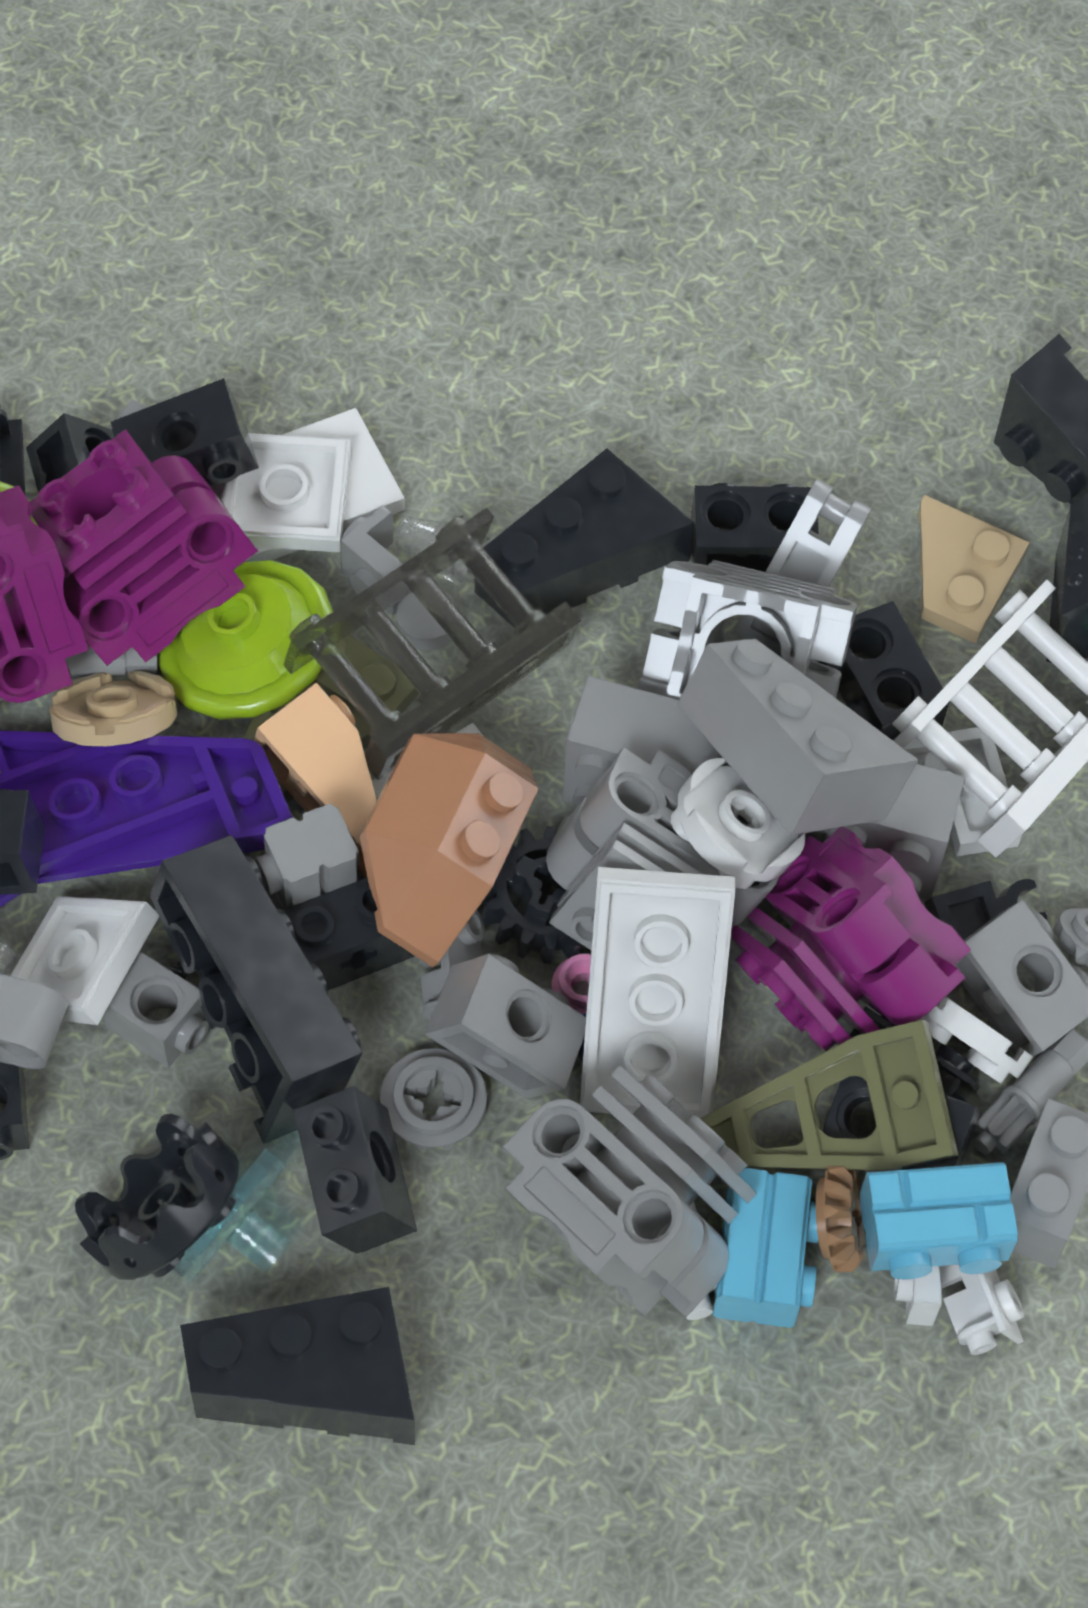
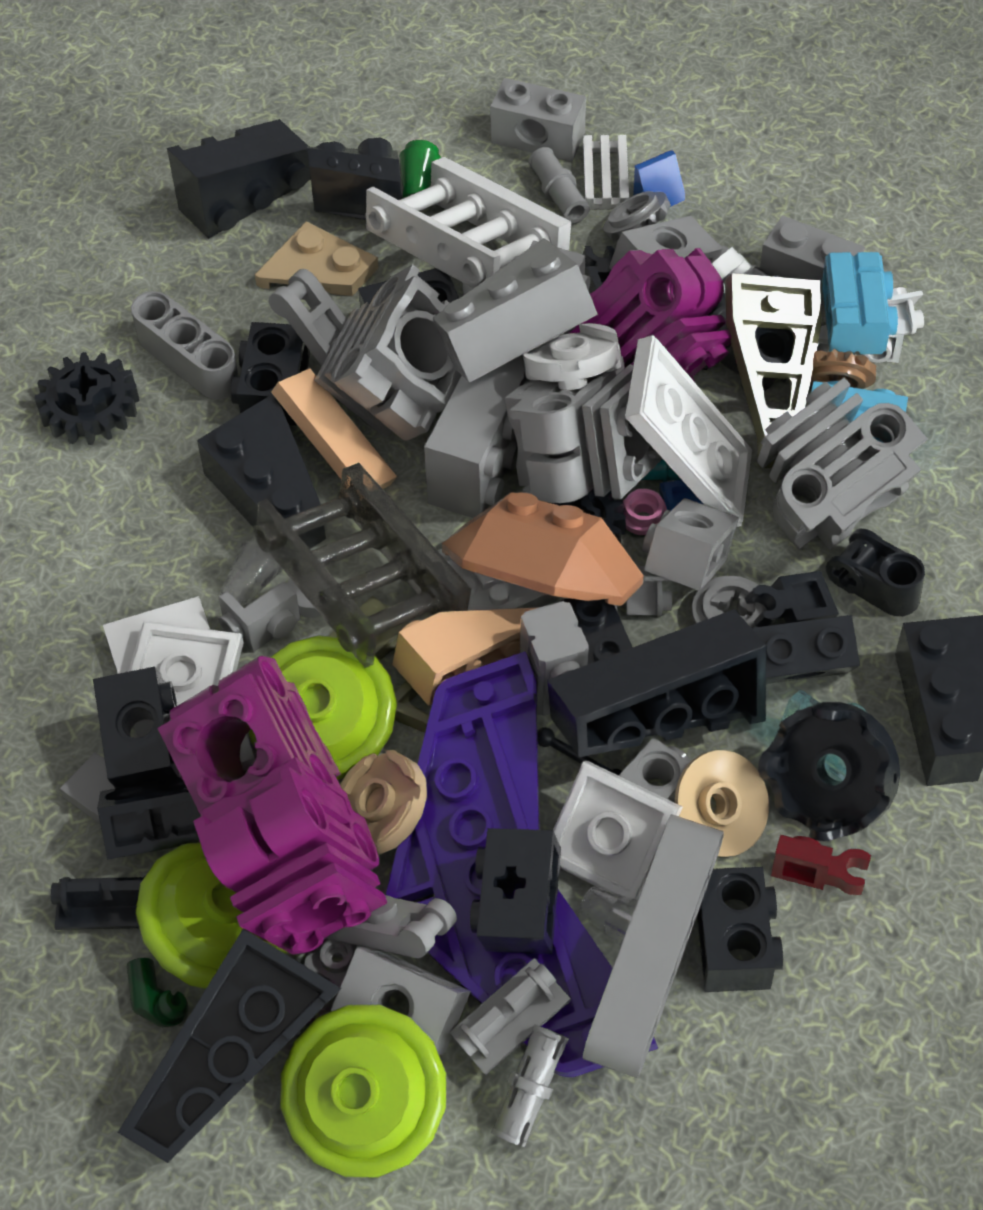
camera: 80 degrees left, 5 degrees down
none -> black gear [35,352,140,445]
none -> light grey beam [131,291,238,399]
none -> light nougat tile [271,369,397,501]
none -> tan dish [675,750,769,857]
none -> black plate [745,571,839,627]
none -> dark red plate [771,834,871,895]
none -> black piece [825,528,925,617]

